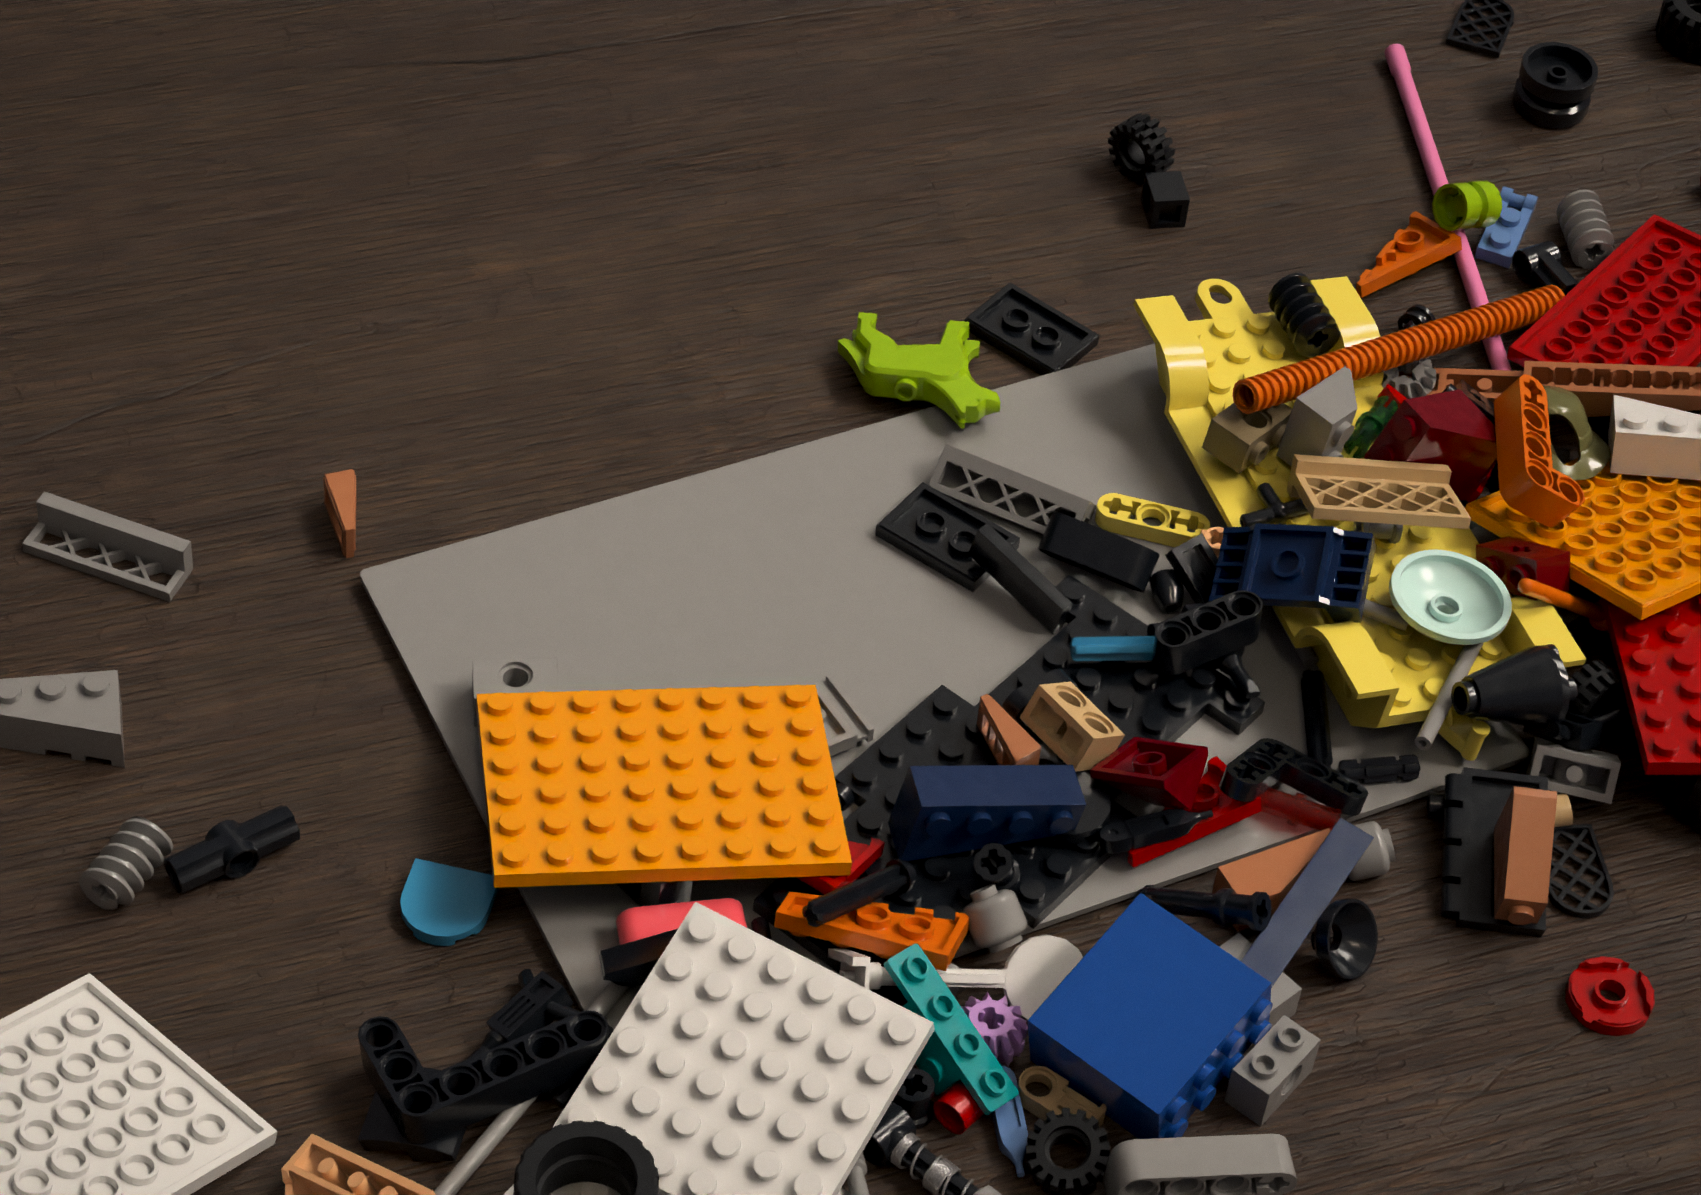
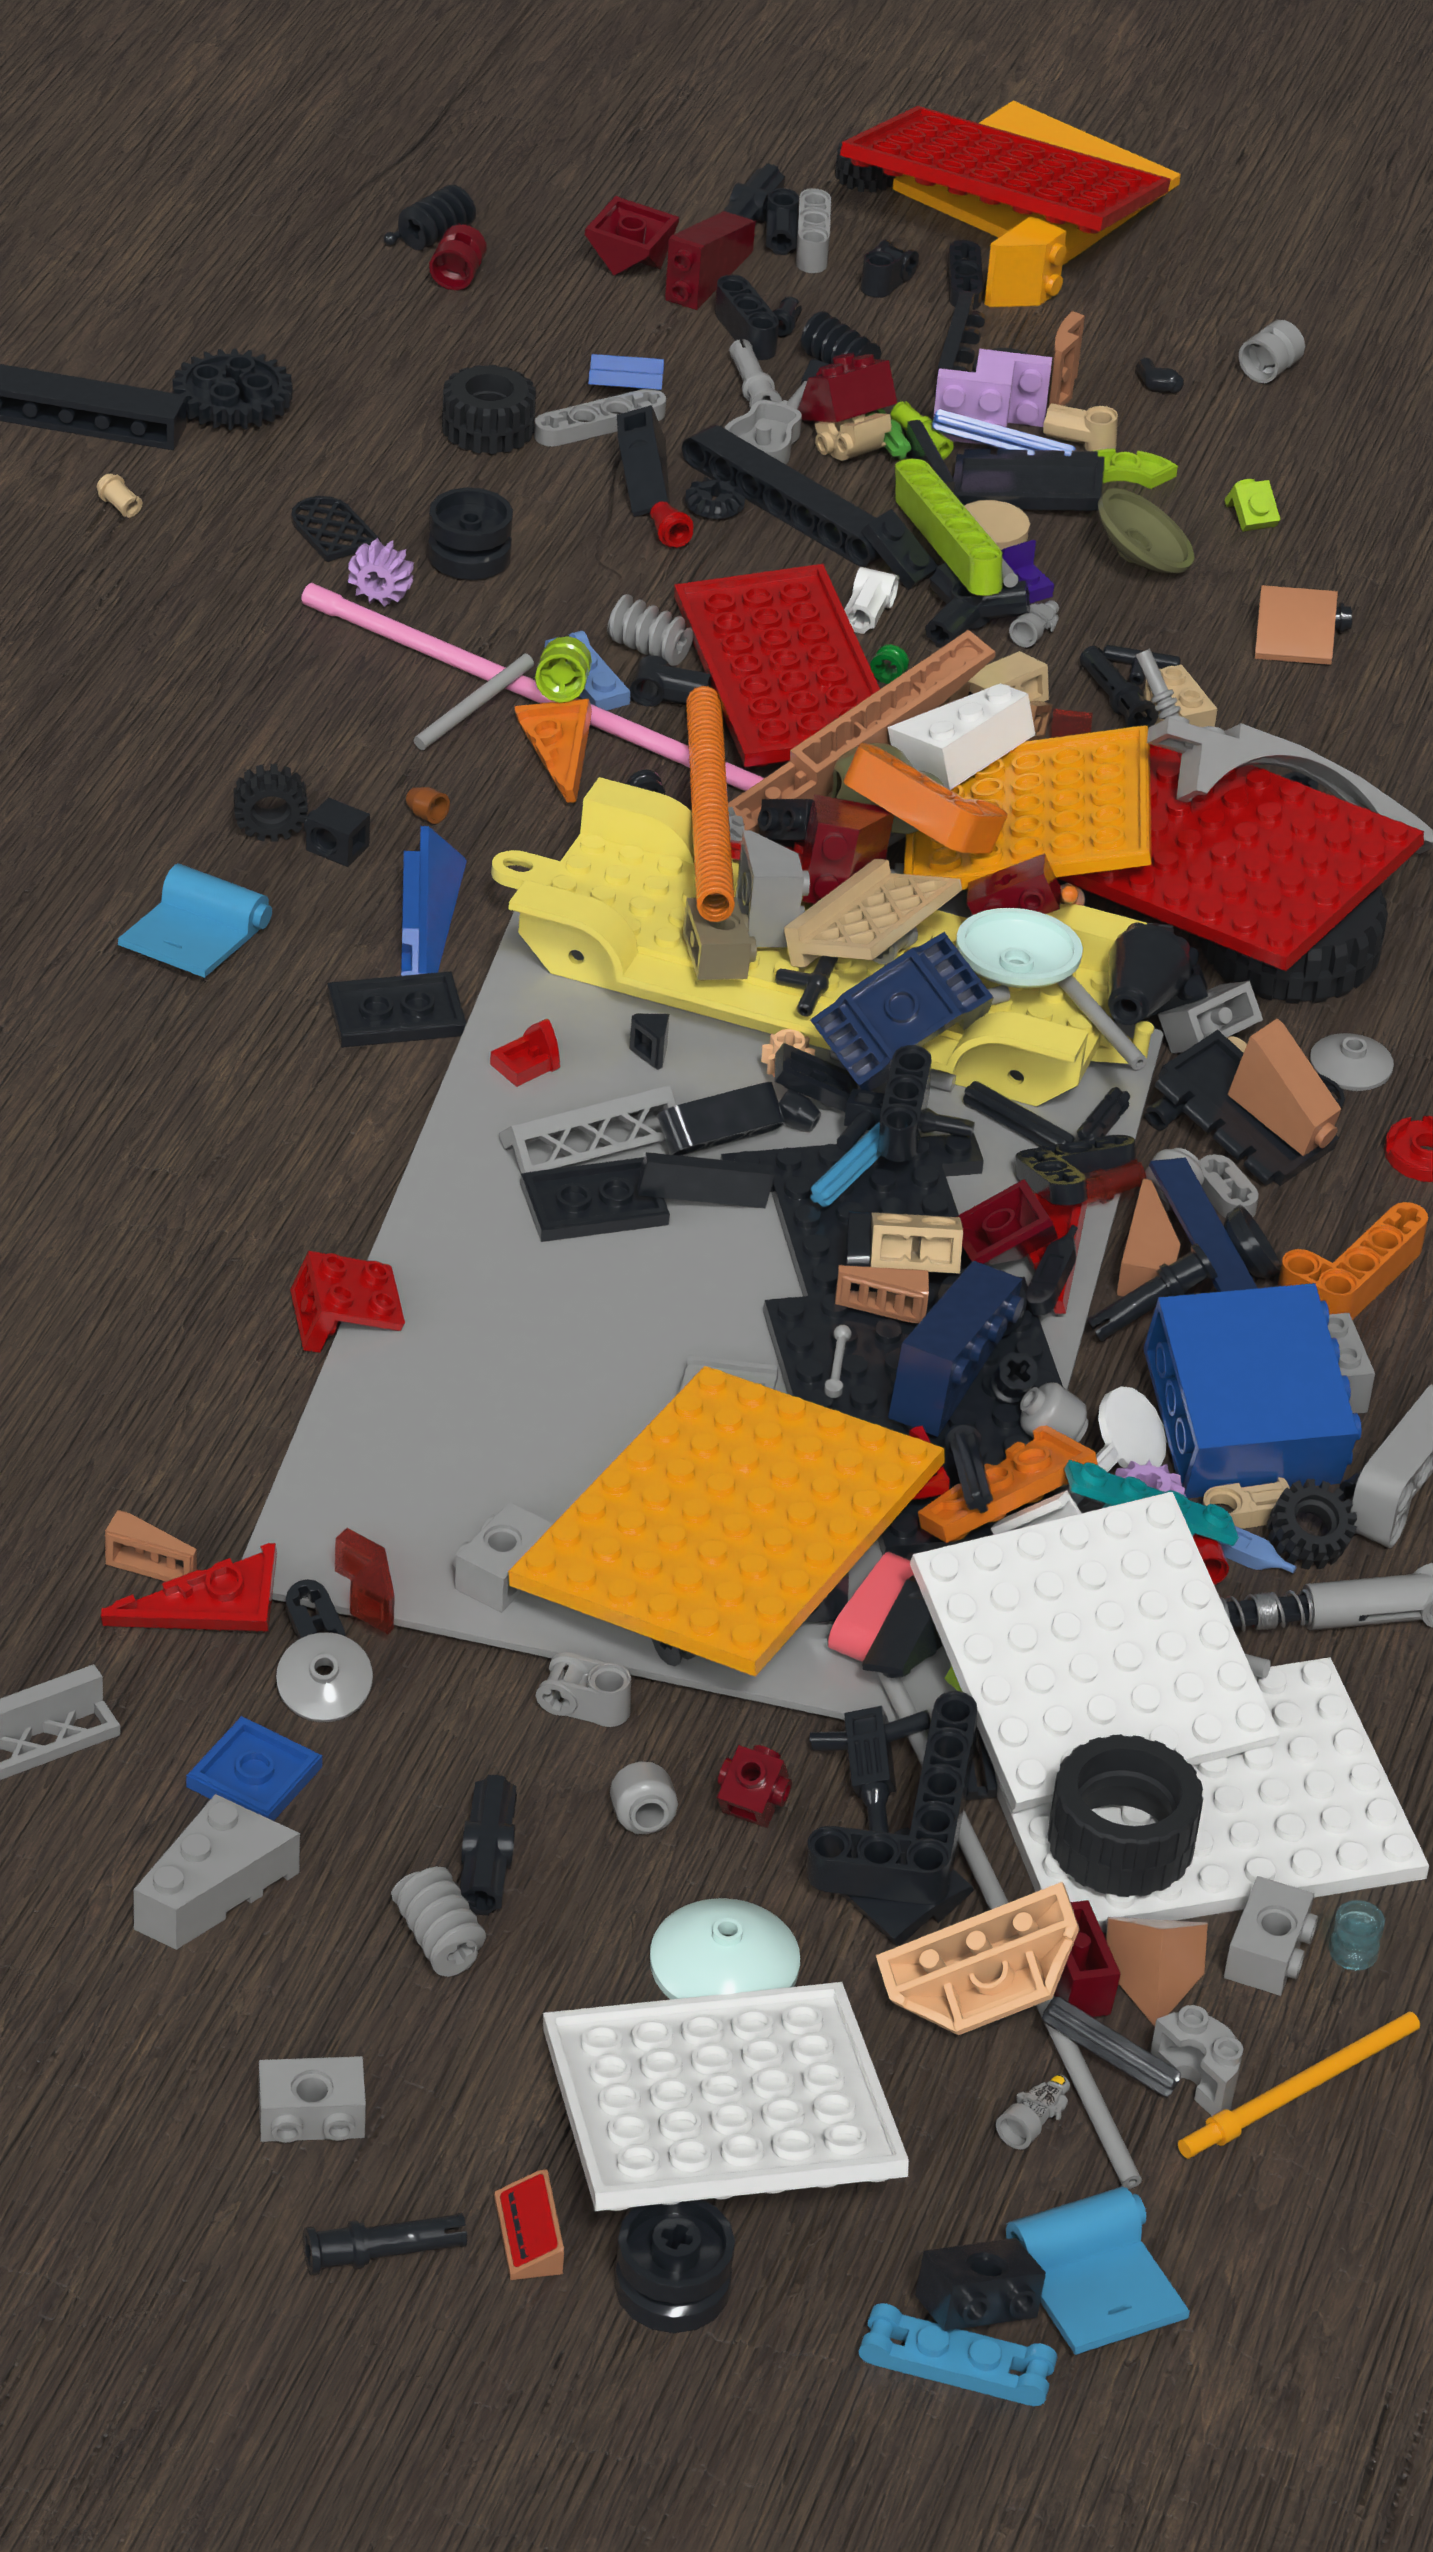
camera: 50 degrees left, 5 degrees down
dark azure tile [400,858,499,946] -> none
lime animal [838,312,1000,429] -> none
light yellow beam [1095,493,1210,547] -> none
black piece [1268,273,1340,357] -> none
none -> red wing [101,1543,277,1631]
none -> dark azure door [118,863,272,978]
none -> blue tile [186,1716,322,1821]
none -> light grey dish [276,1632,373,1722]
none -> black beam [286,1579,346,1667]
none -> red bracket [290,1251,405,1353]
none -> clear red slope [335,1528,395,1634]
none -> lavender gear [348,538,414,607]
none -> blue wedge [401,826,467,976]
none -> dark orange hose [406,787,450,824]
none -> light grey bar [414,654,534,750]
none -> red tile [490,1019,560,1087]
none -> light grey piece [536,1652,631,1727]
none -> light grey head [610,1761,678,1835]
none -> black slope [629,1013,670,1070]
none -> light aqua dish [650,1898,800,2000]
none -> dark red brick [717,1745,792,1828]
none -> light grey hinge [824,1325,851,1398]
none -> light grey beam [1200,1154,1259,1218]
none -> orange beam [1277,1202,1428,1320]
none -> light grey dish [1310,1033,1394,1091]

